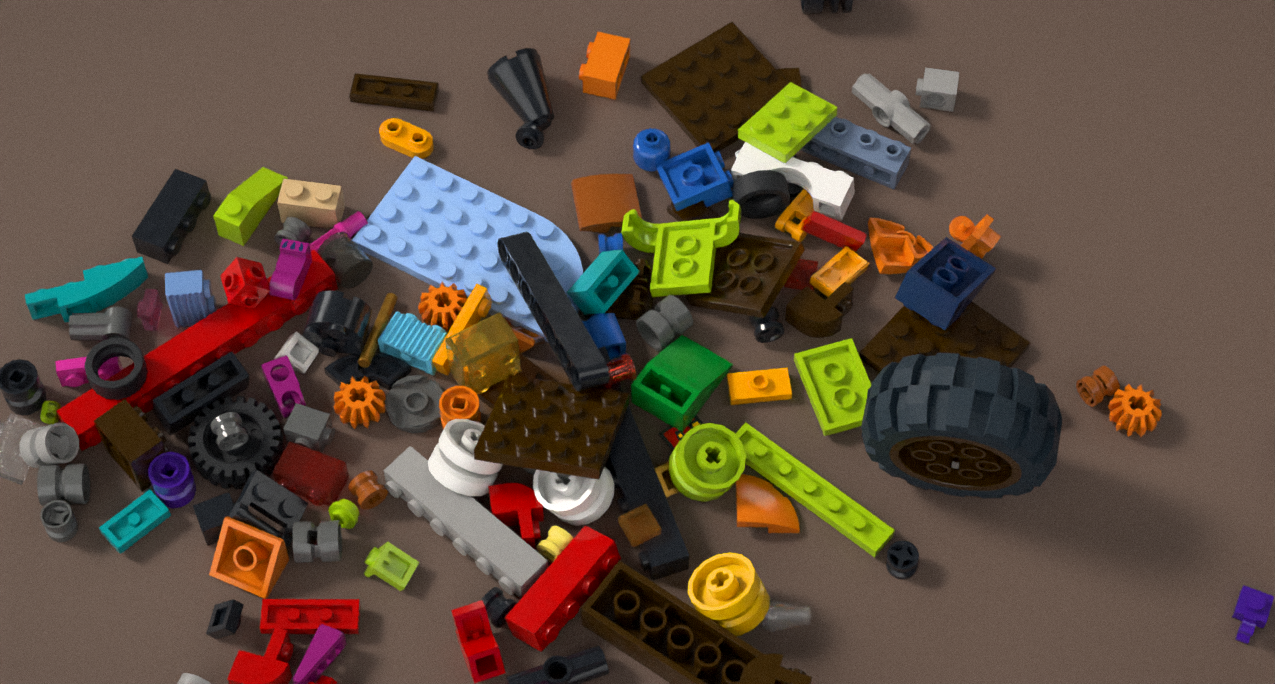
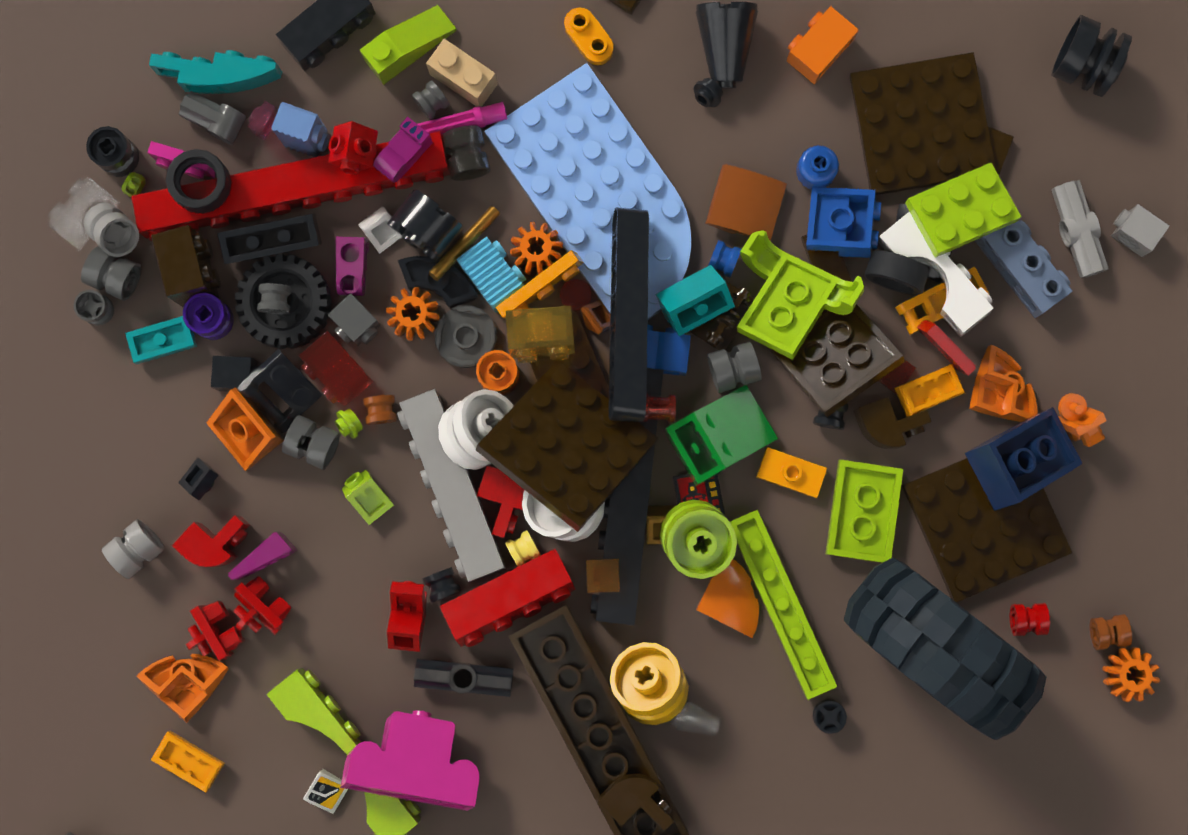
camera: 30 degrees right, 25 degrees up
red plate [260,599,361,634] -> none

